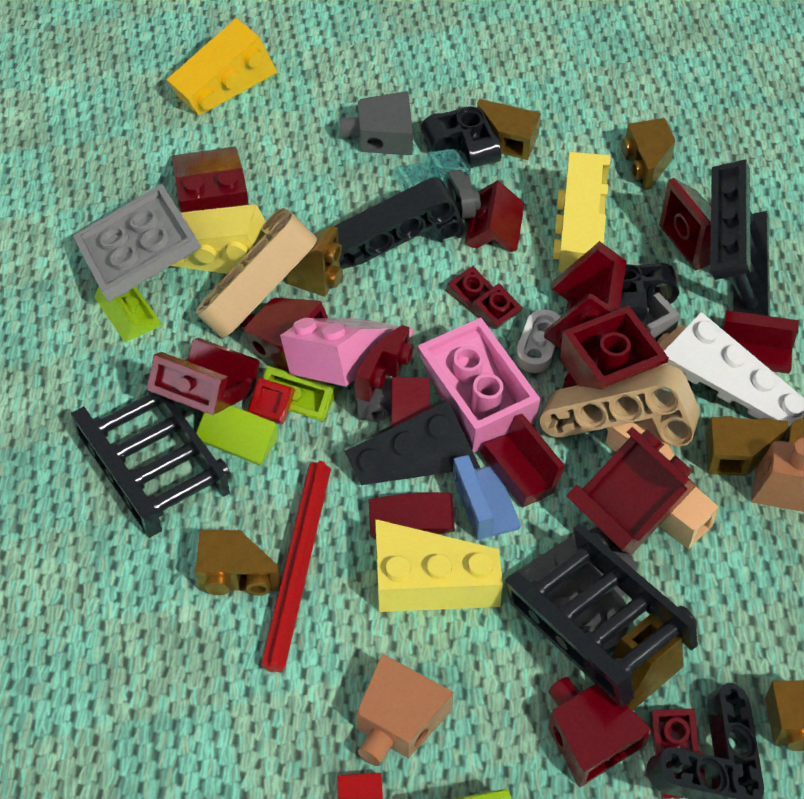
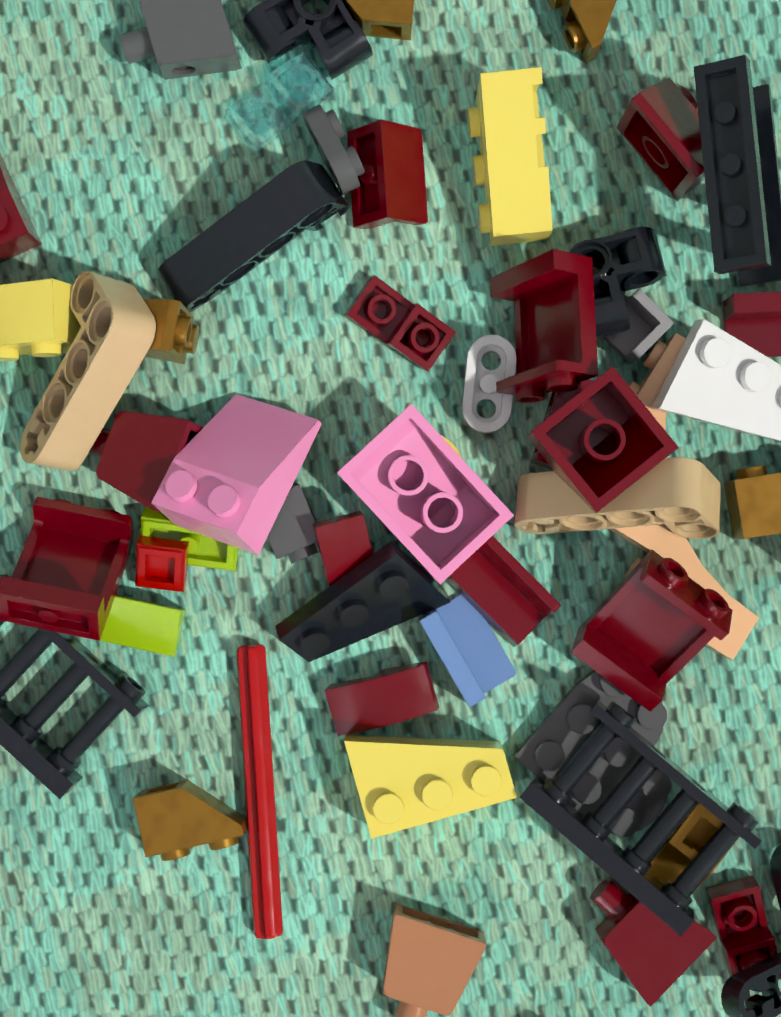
camera: 10 degrees left, 35 degrees up
dark red slope [355,325,414,402] -> none

